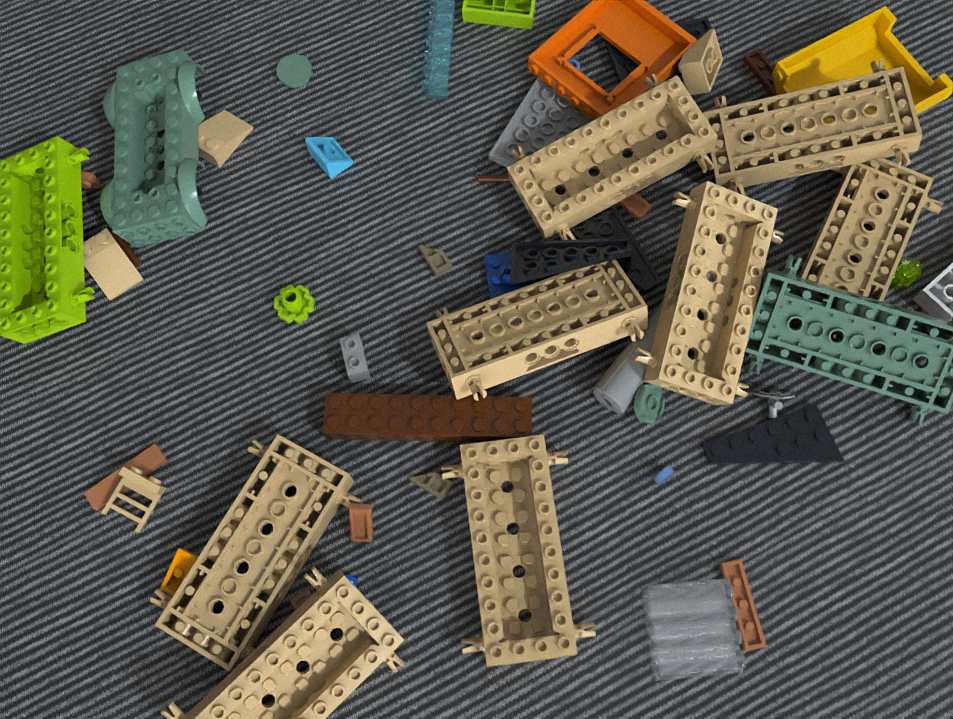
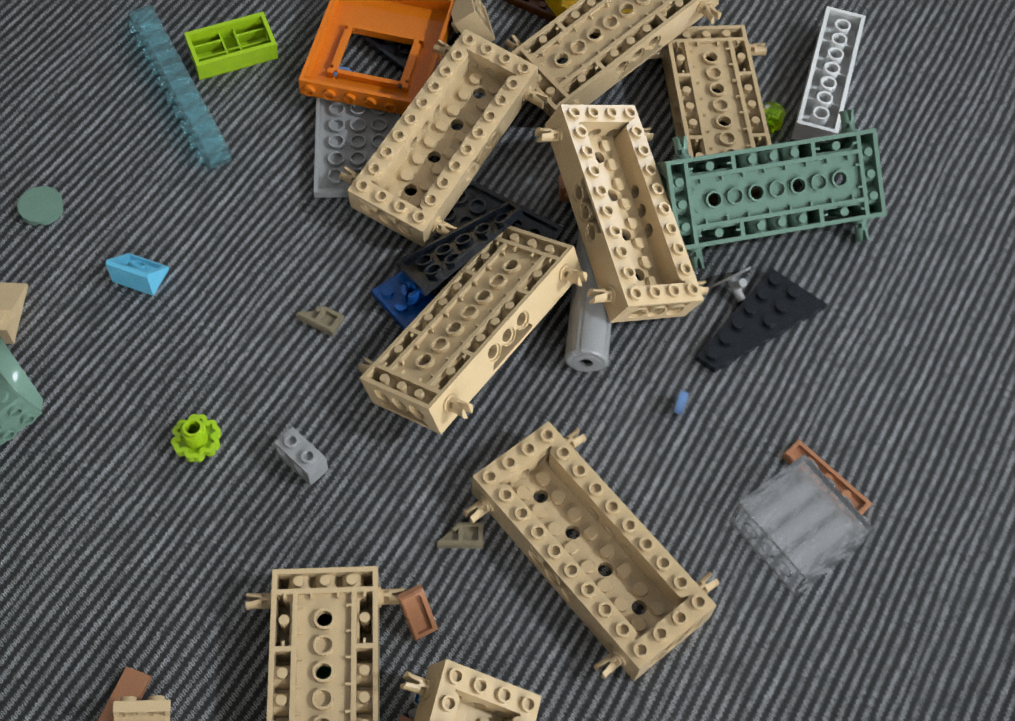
camera: 40 degrees left, 10 degrees down
reddish brown brick [323,393,532,443] -> none
reddish brown piece [478,175,511,183] -> none
nougat tile [618,193,652,221] -> none
sand green tile [634,382,665,424] -> none

